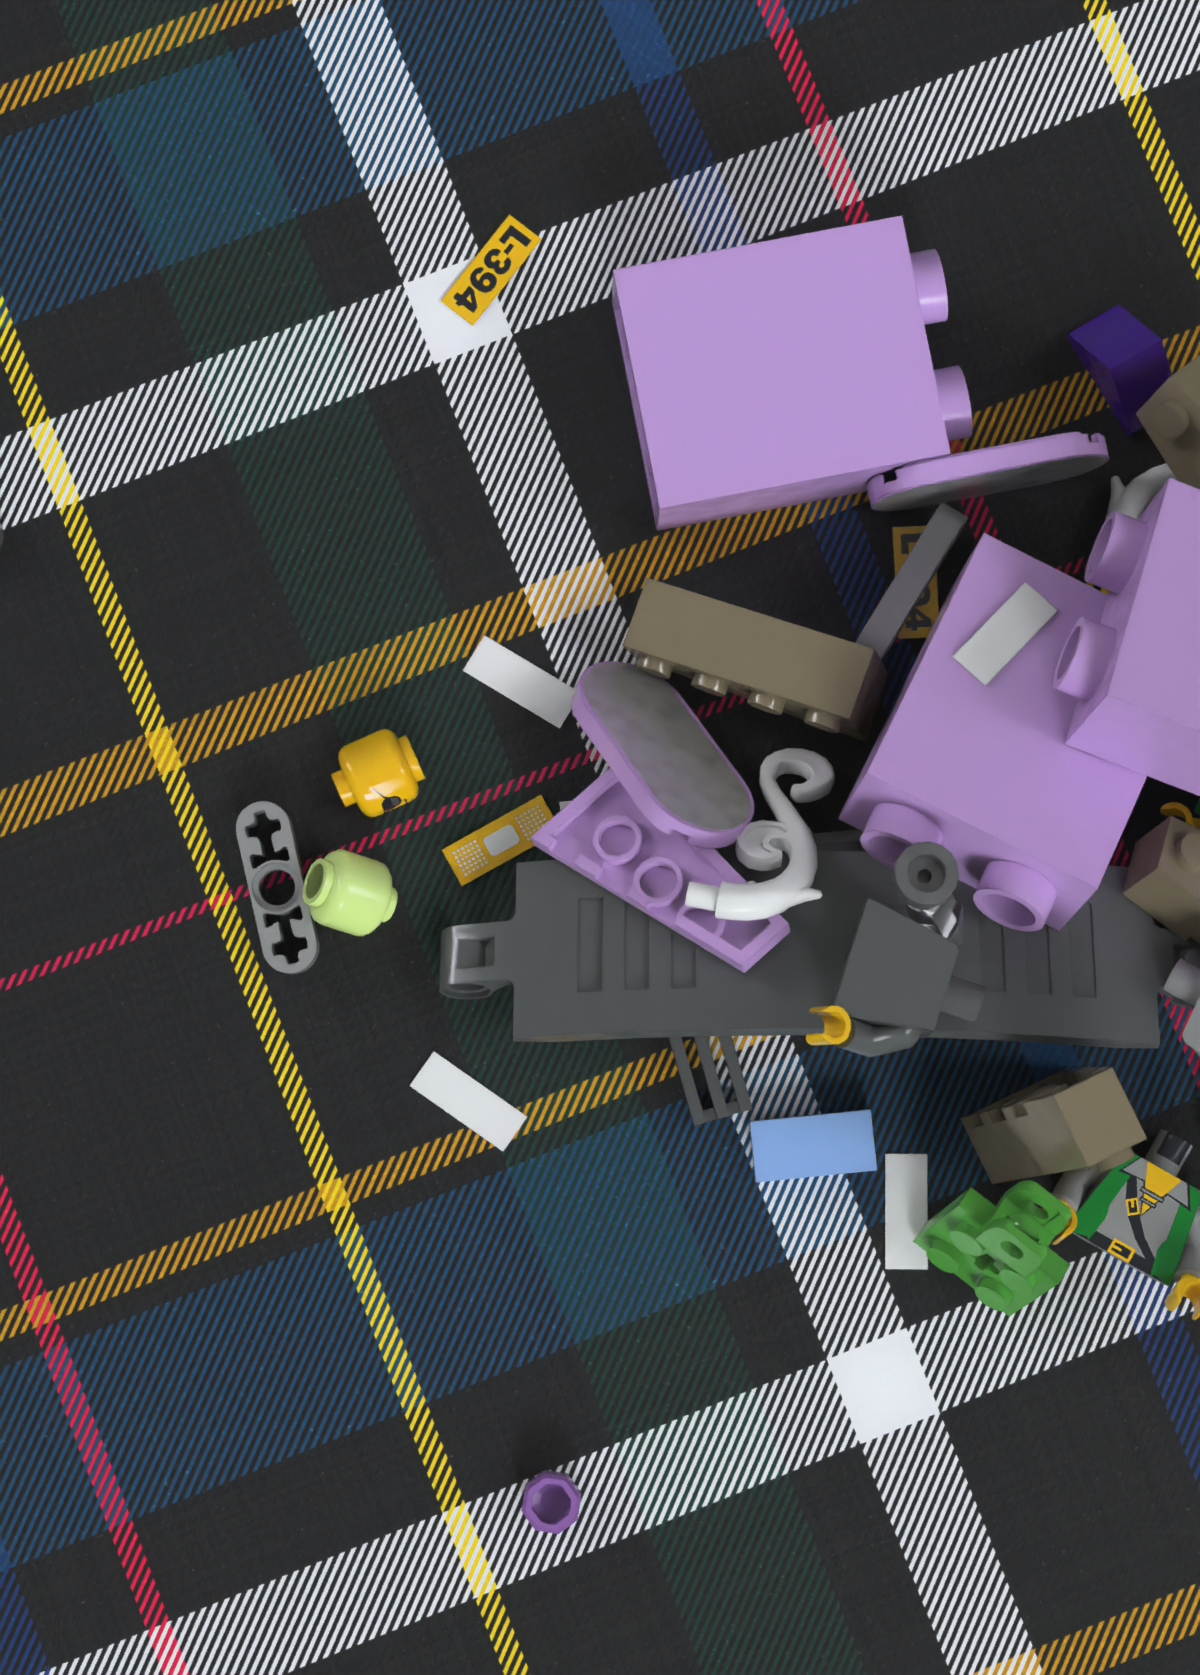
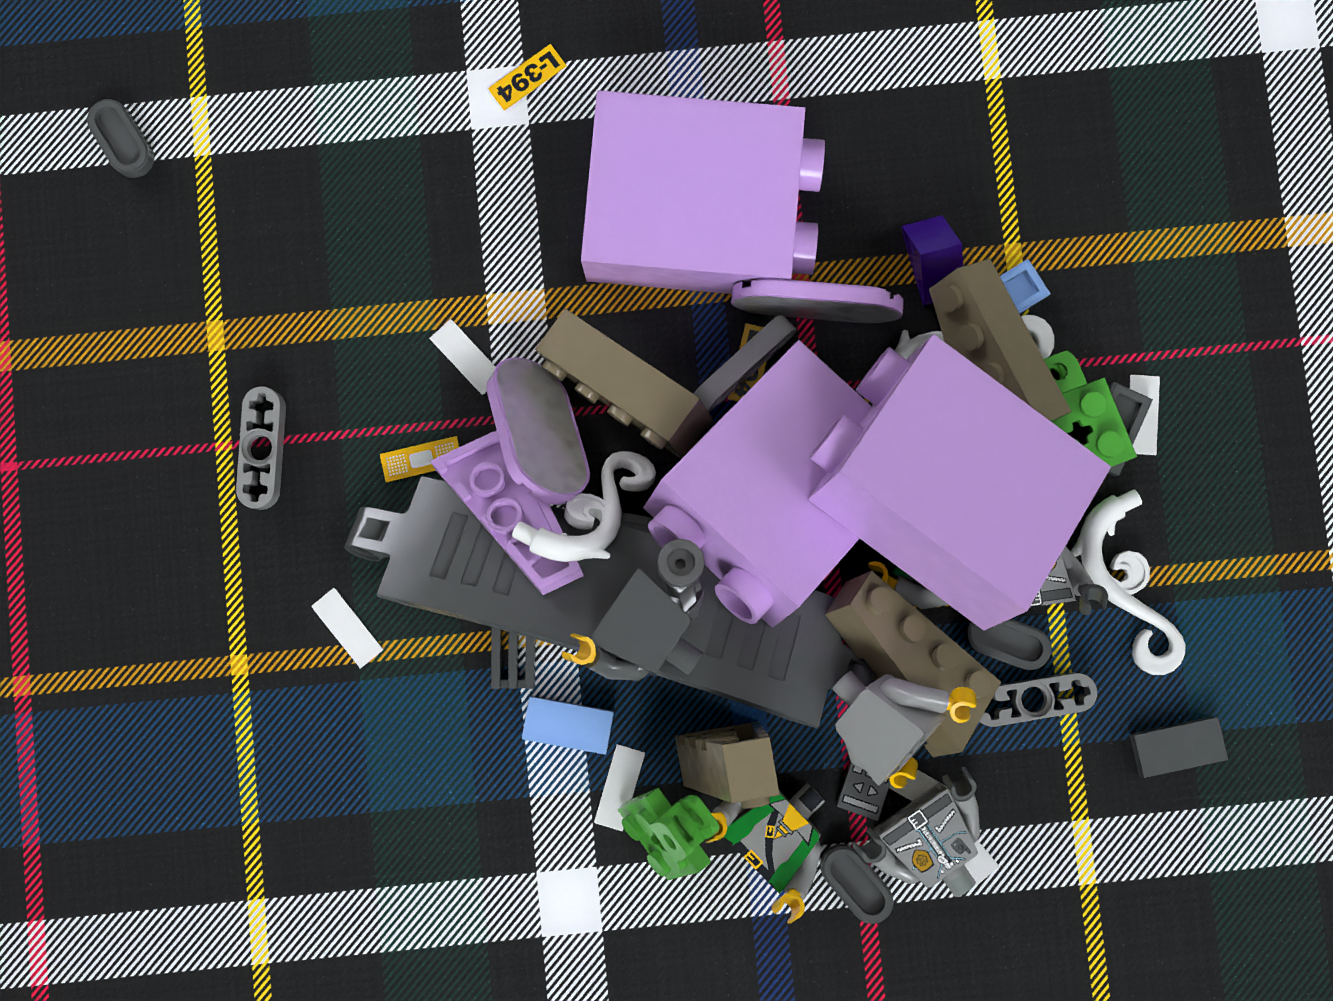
camera: 25 degrees right, 0 degrees up
yellowish green head [302,849,397,936] -> none
yellow head [331,729,425,817] -> none
medium lavender tile [521,1470,581,1534] -> none
white sticker [953,582,1058,686] -> none

